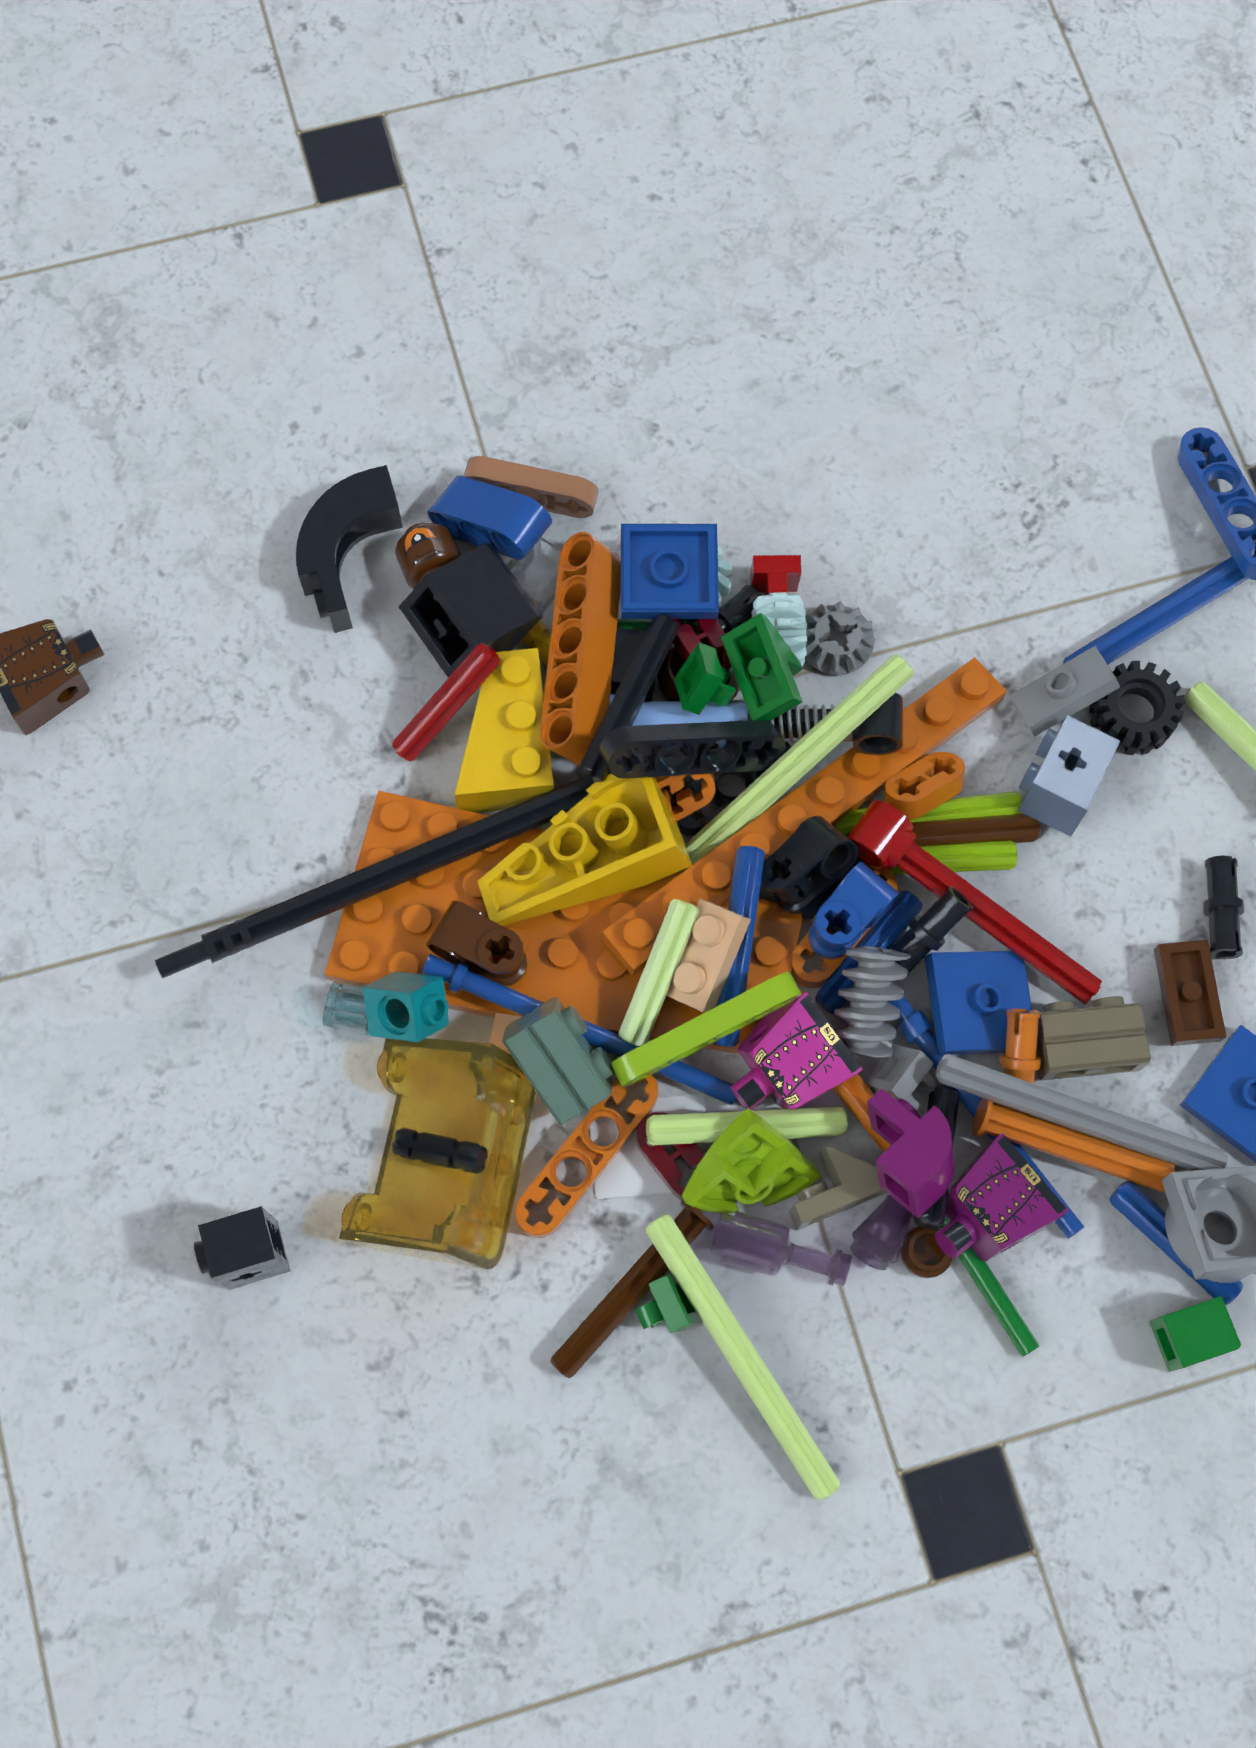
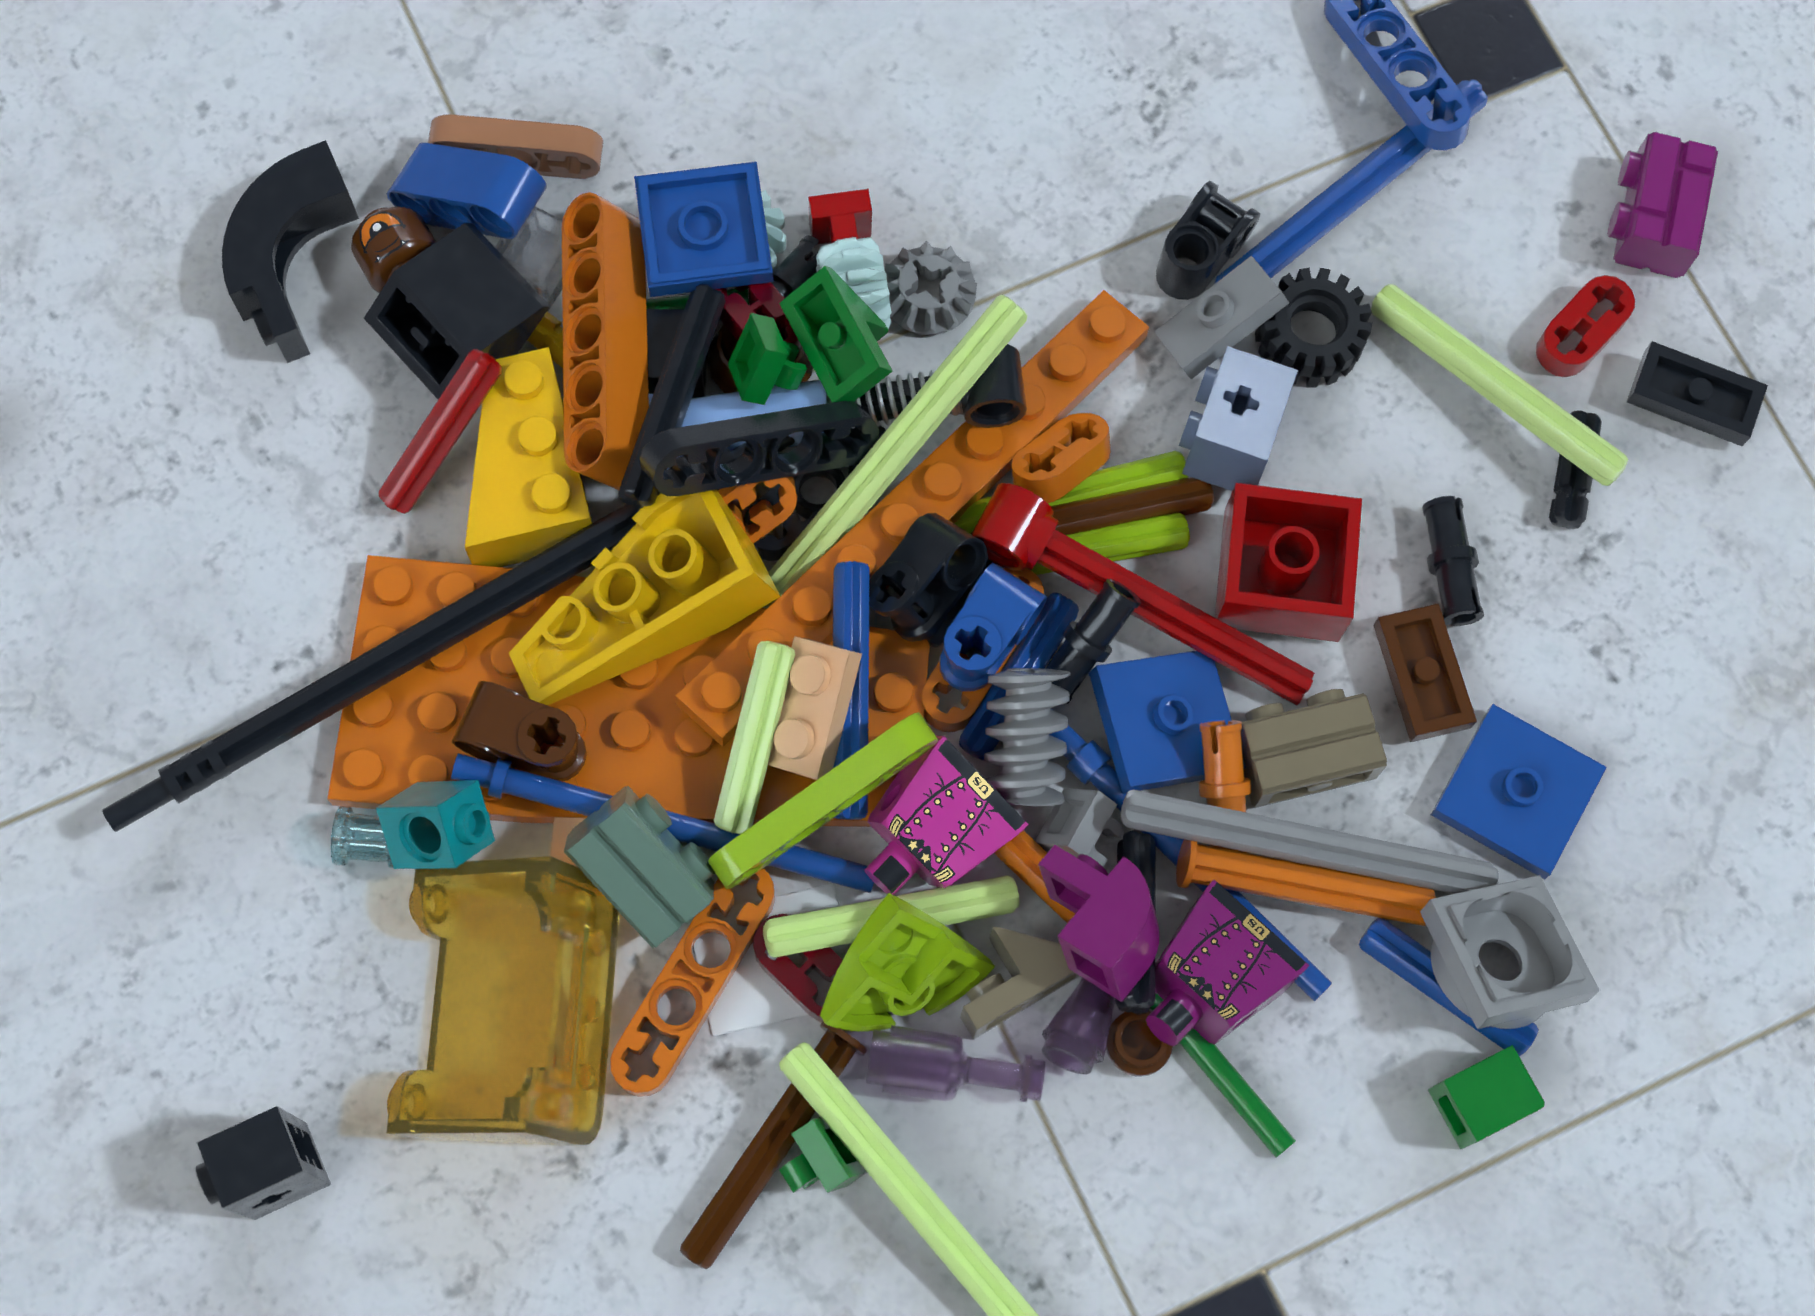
camera: 10 degrees left, 0 degrees up
black axle [392,1128,488,1174] -> none
none -> black piece [1156,180,1261,300]
none -> red brick [1215,483,1362,642]

